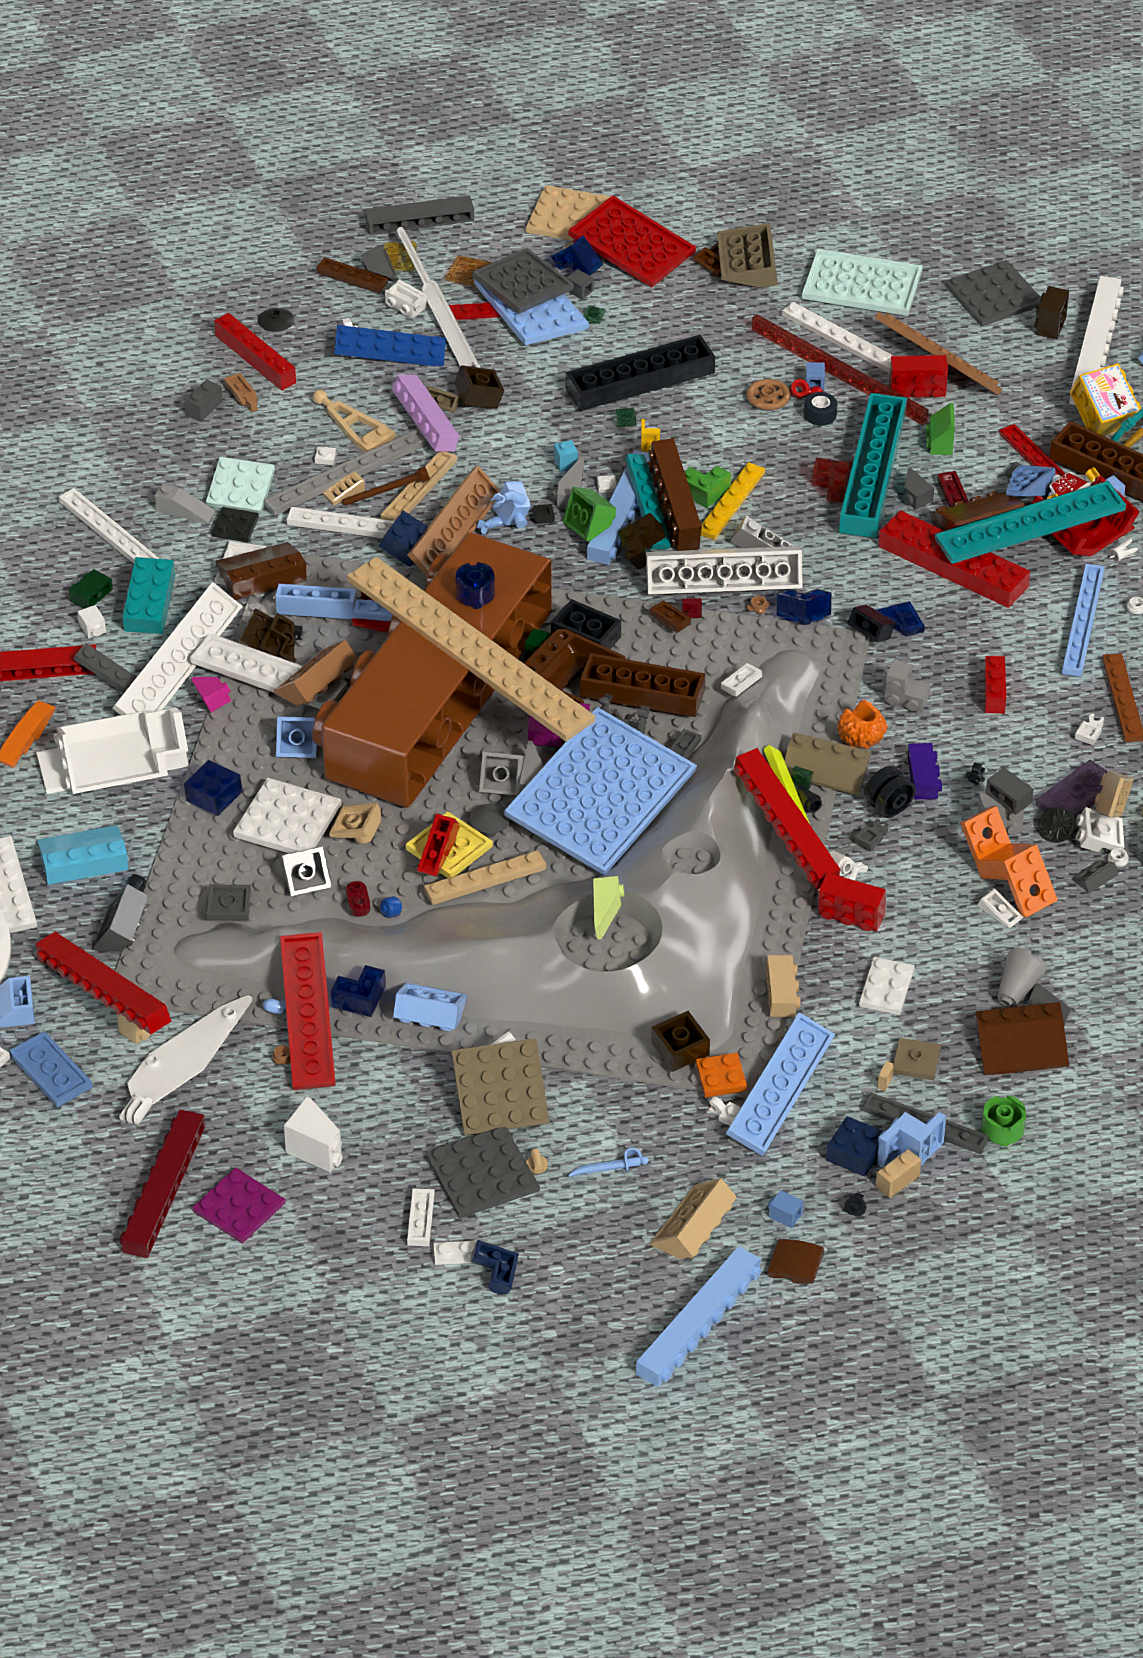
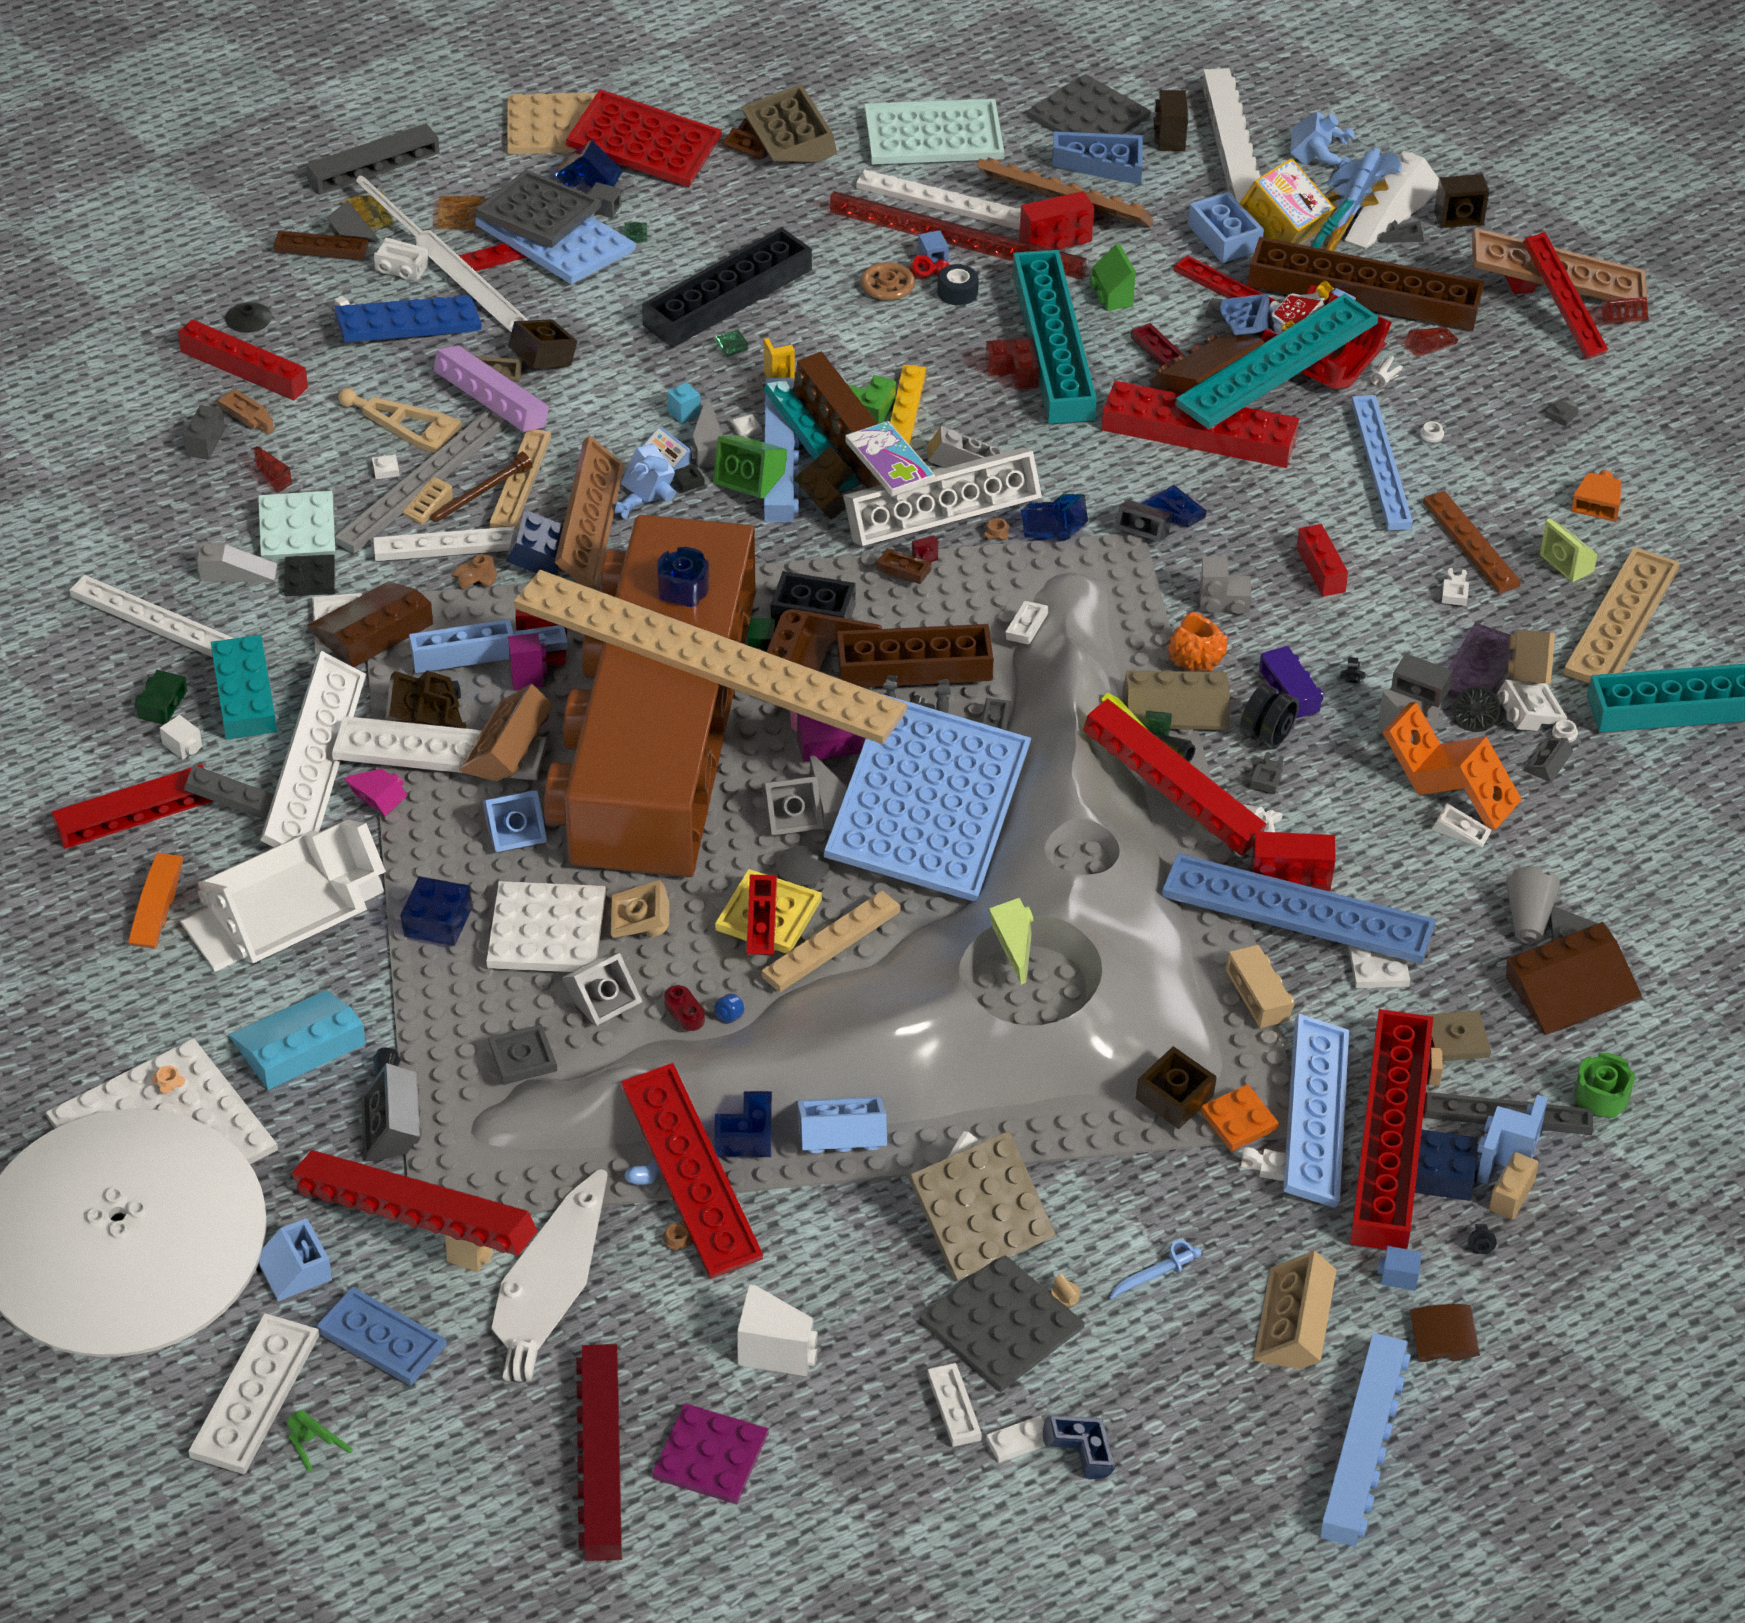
camera: 20 degrees left, 0 degrees up
dark grey slope [904,467,934,510] -> none
none -> clear red slope [253,446,292,493]
none -> medium nougat plate [452,555,497,590]
none -> magenta brick [508,633,548,690]
none -> slope [643,426,691,470]
none -> tile [846,421,935,496]
none -> medium blue wedge [1052,132,1143,185]
none -> medium blue plate [1162,853,1436,964]
none -> light blue brick [1188,191,1264,264]
none -> red brick [1350,1009,1434,1250]

